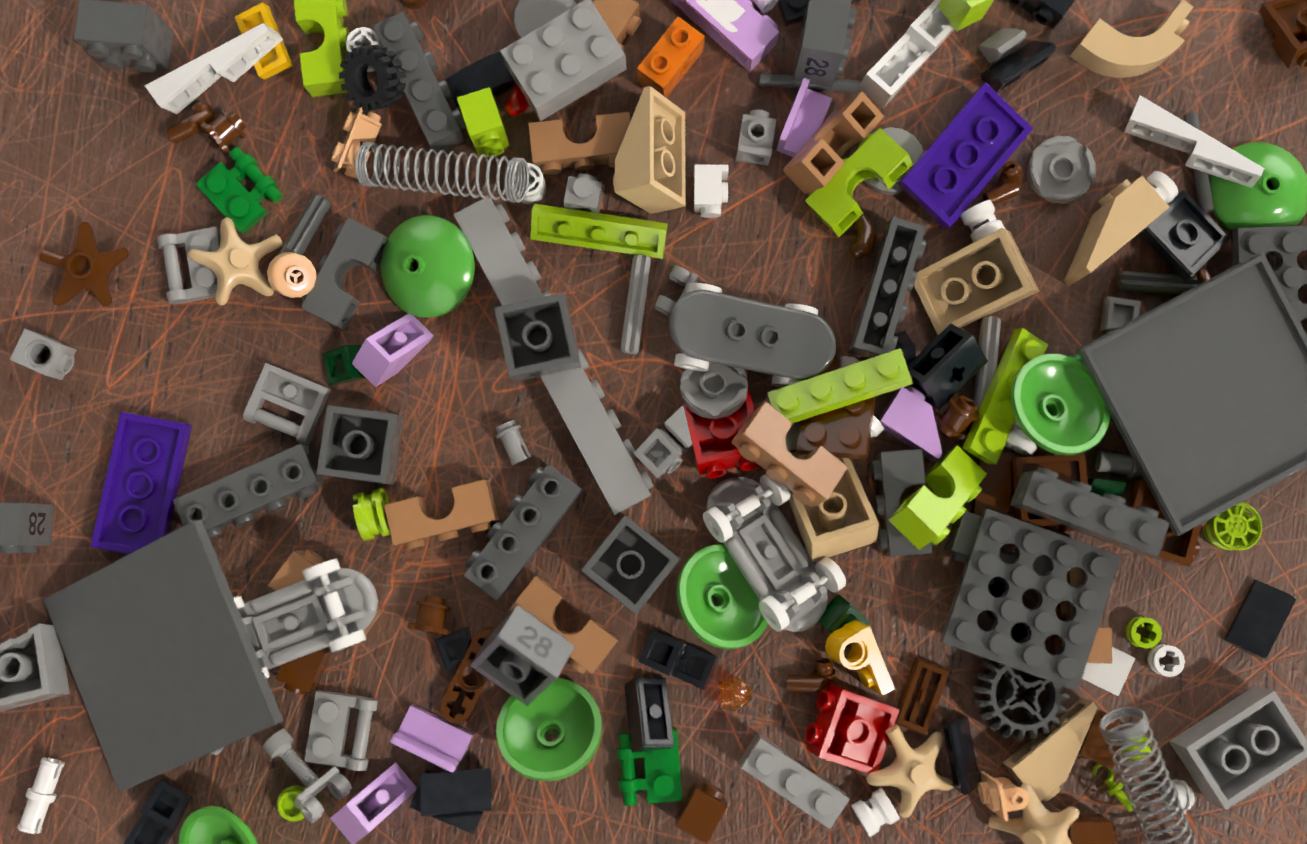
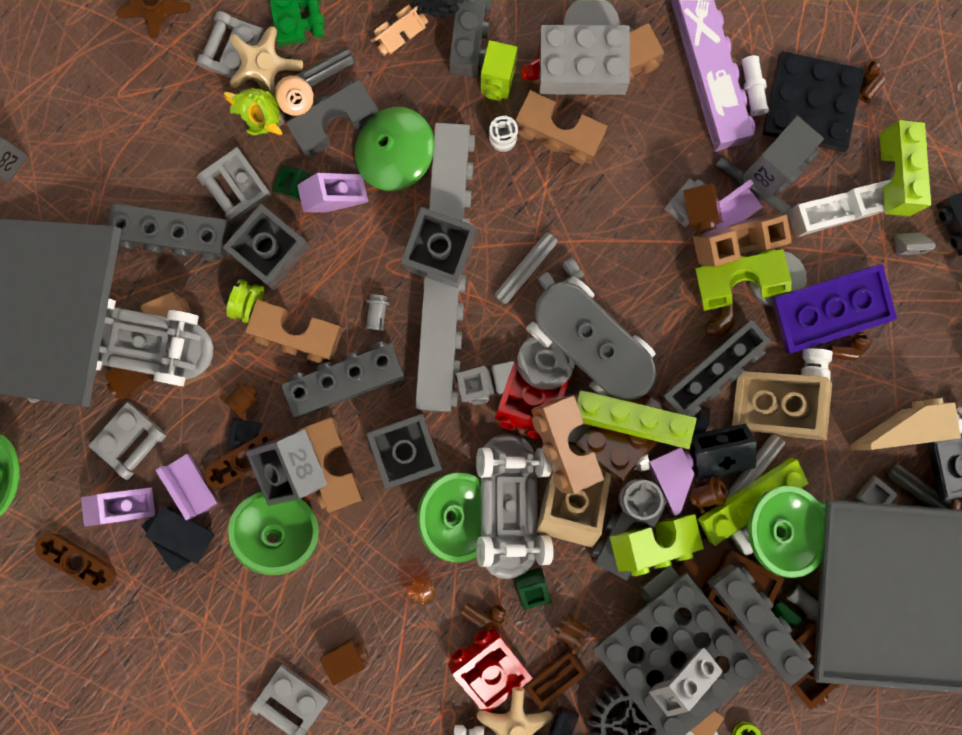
camera: 30 degrees right, 0 degrees up
light grey brick [10,329,77,380] -> none
dark purple plate [90,412,192,554] -> none
light grey bar [262,728,352,824] -> none
lime plate [277,785,306,822] -> none
light grey piece [355,142,529,203] -> none
black slope [446,51,517,109] -> none
lime plate [530,204,668,259] -> none
light grey brick [564,174,605,213] -> none
tan slope [613,86,686,214] -> none
green plate [616,728,682,806] -> none
black slope [624,677,674,752] -> none
orange brick [637,16,705,98] -> none
black slope [638,630,719,690] -> none
white brick [694,165,729,218] -> none
light grey arch [738,732,850,829] -> none
yellow plate [825,620,895,695] -> none
black slope [980,41,1057,93] -> none
light grey tile [1027,136,1096,204] -> none
lime wheel [1202,502,1262,550] -> none
none -> lime hair [224,88,288,135]
none -> reddish brown brick [554,615,592,655]
none -> light grey wheel [618,479,664,520]
none -> light grey bracket [649,648,722,717]
none -> reddish brown brick [683,183,723,232]

